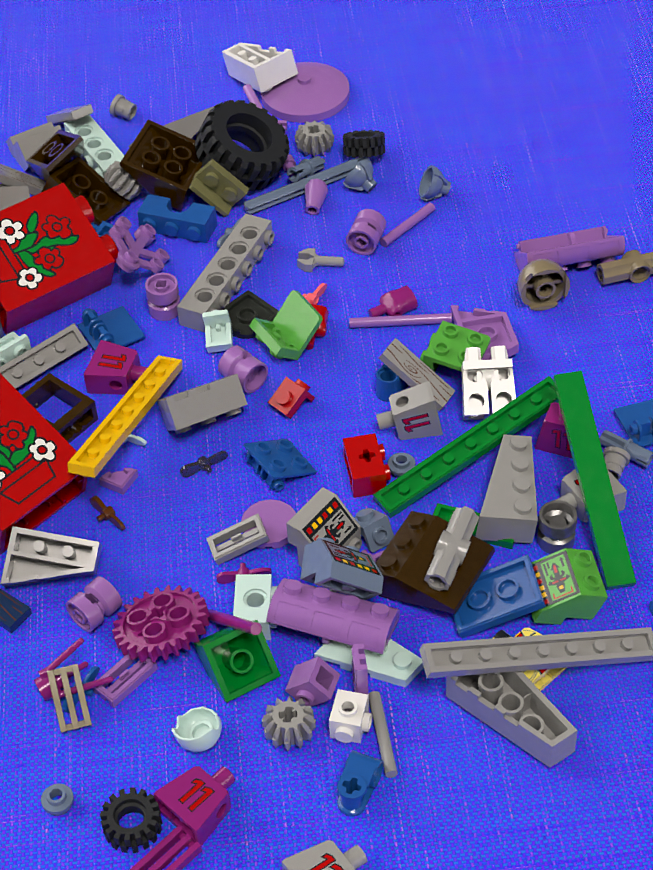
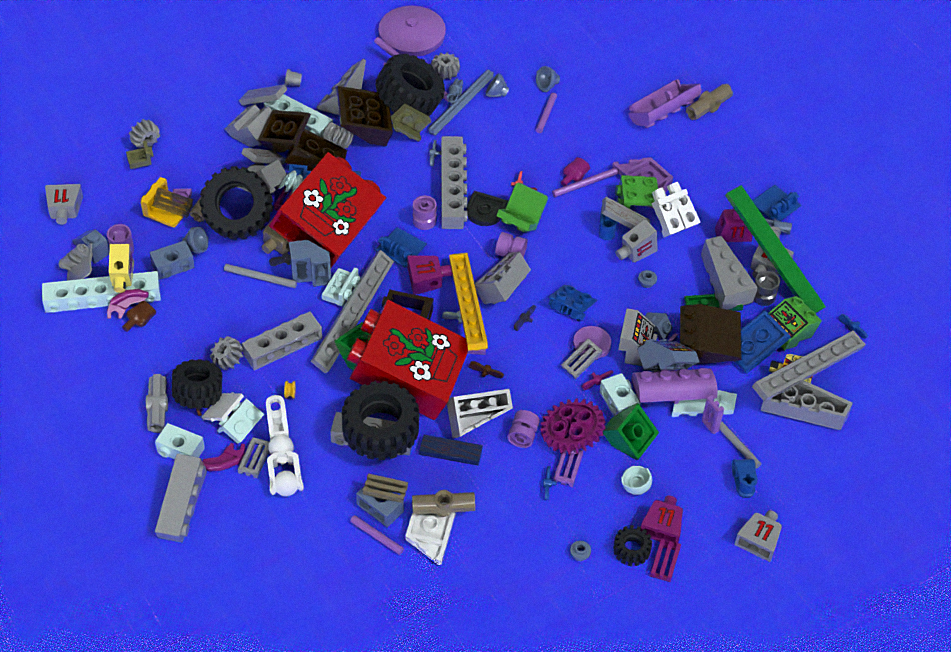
camera: 30 degrees left, 5 degrees up
magenta plant [34,638,114,701] -> none
dark tan tile [47,664,92,733] -> none
medium lavender plant [109,216,170,274] -> none
blue arch [137,194,217,243] -> none
light aqua bracket [202,310,233,353] -> none
magenta bar [208,609,262,635] -> none
white wedge [222,42,298,92] -> none
light grey gear [262,695,316,751] -> none
bracket [268,376,315,419] -> none
medium lavender brick [285,657,340,706] -> none
light grey bar [297,248,345,272] -> none
medium lavender cone [305,179,328,215] -> none
white brick [329,689,372,744] -> none
black tyre [343,130,385,158] -> none
red brick [343,433,391,498] -> none
medium lavender wheel [346,209,386,255] -> none
green tile [373,376,559,518] -> none
light grey piece [424,506,479,591] -> none
dark tan cylinder [517,259,570,311] -> none

